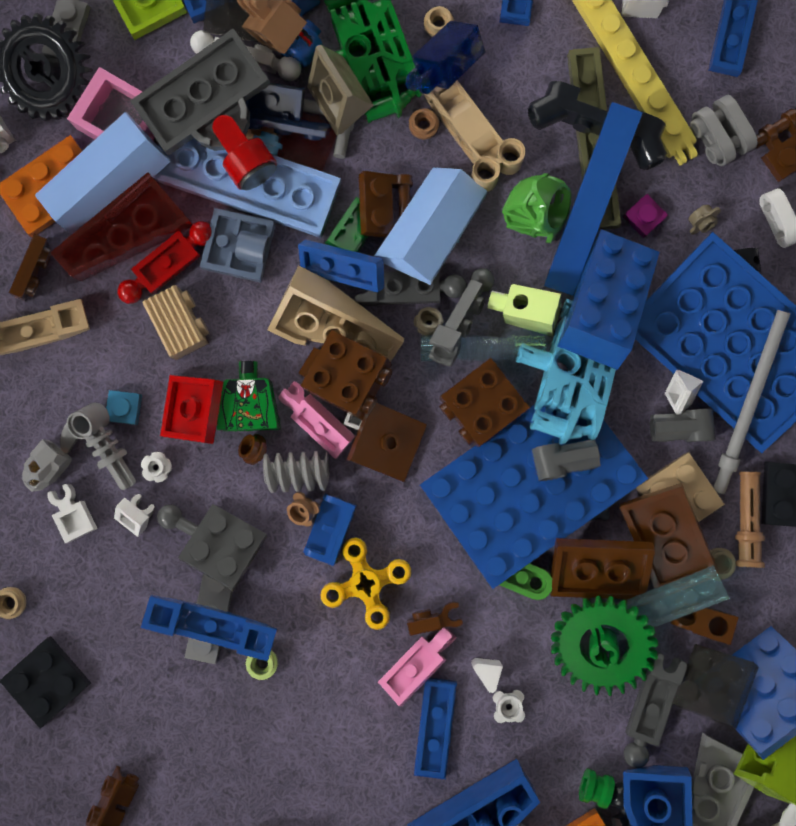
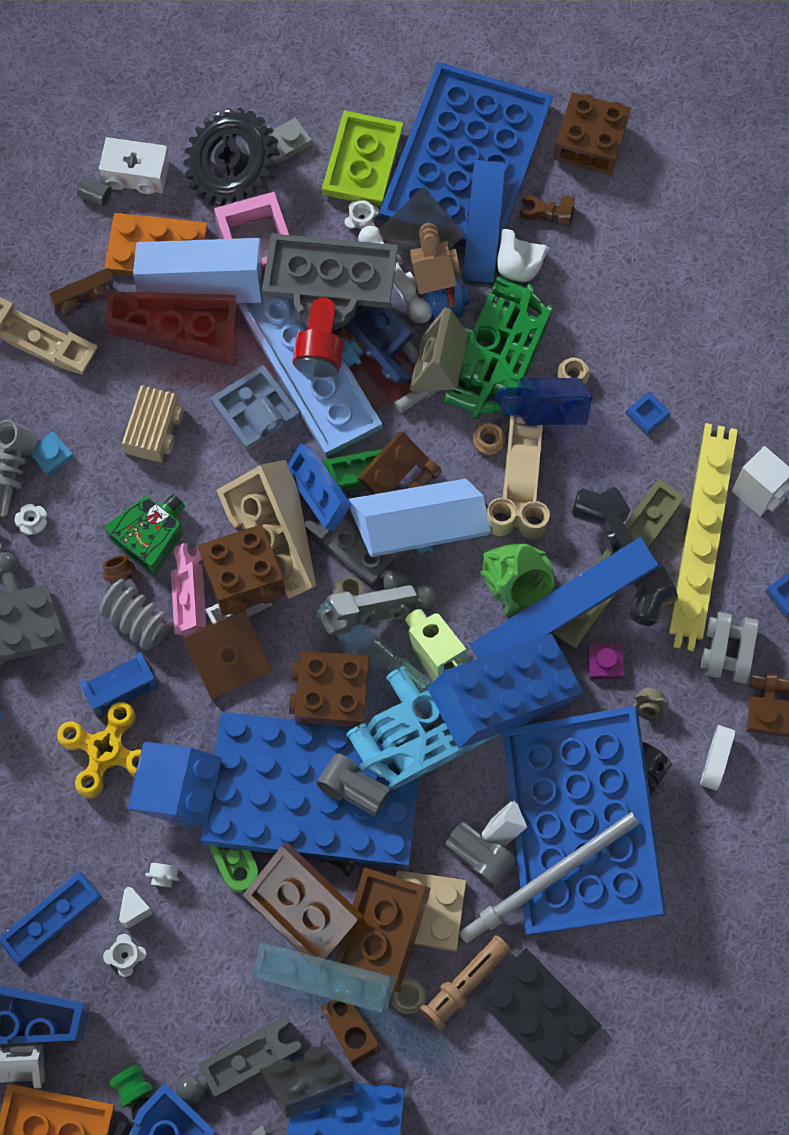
camera: 35 degrees right, 15 degrees down
red plate [117,221,212,304] -> none
red plate [160,375,223,444] -> none
medium nougat plate [287,492,320,527] -> none
bright pink plate [378,627,457,706] -> none
reddish brown plate [407,601,463,636] -> none
green gear [551,596,659,697] -> none
none -> blue slope [127,742,222,828]
none -> white plate [145,863,180,888]
none -> white plate [345,201,379,229]

